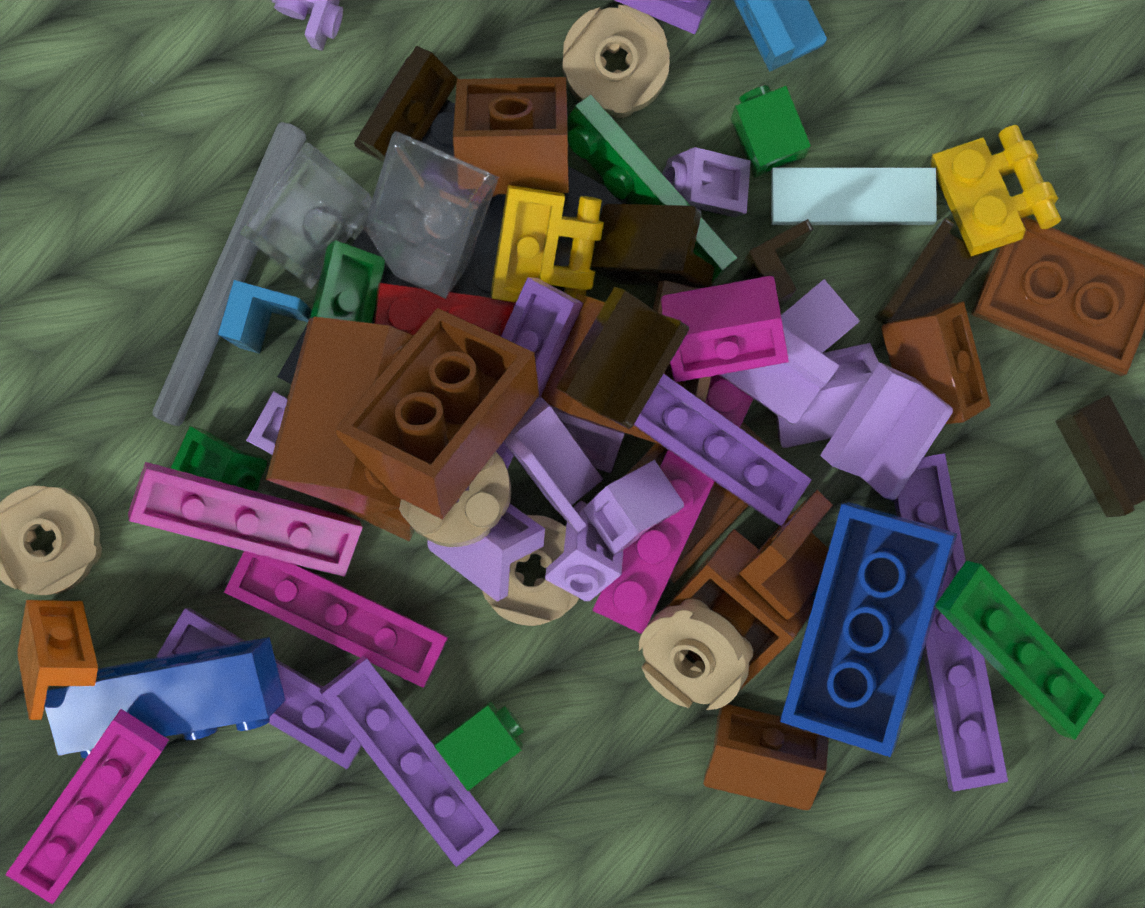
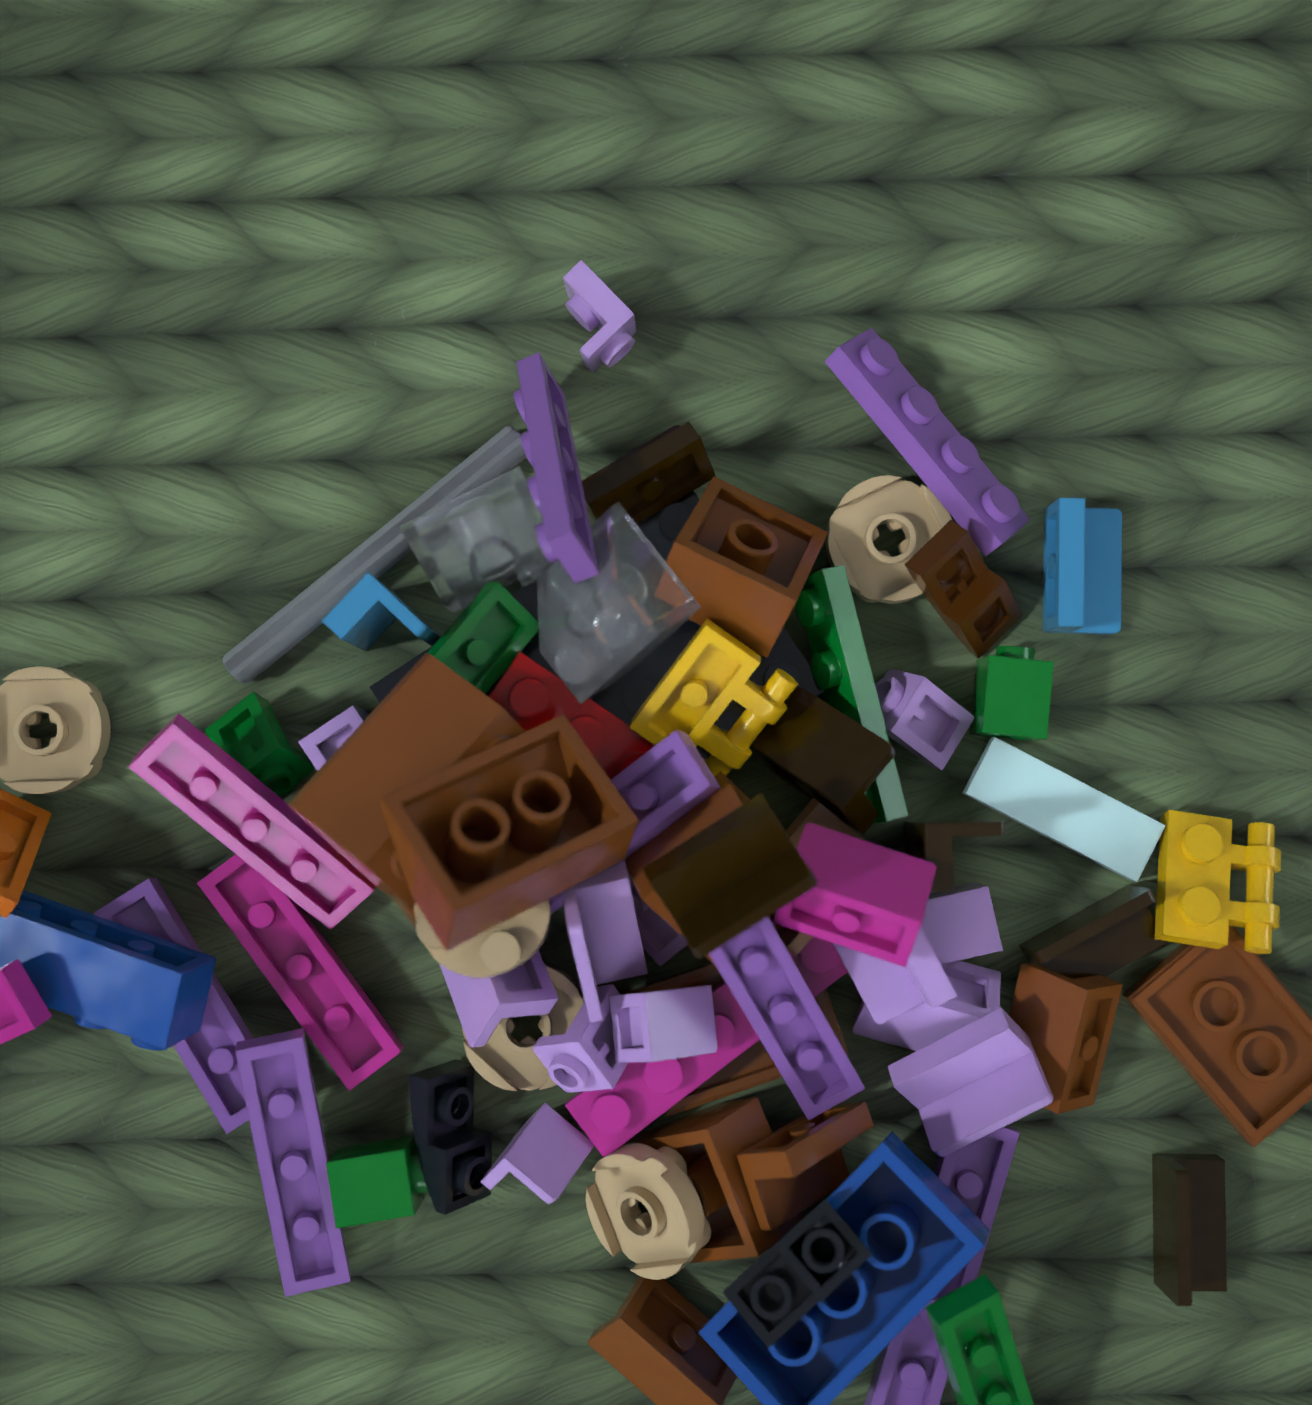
camera: 30 degrees right, 0 degrees up
none -> black slope [409,1059,492,1215]
none -> lavender panel [480,1103,594,1204]
none -> medium lavender plate [513,352,600,584]
none -> black slope [723,1199,872,1349]
none -> reddish brown slope [904,520,1023,659]

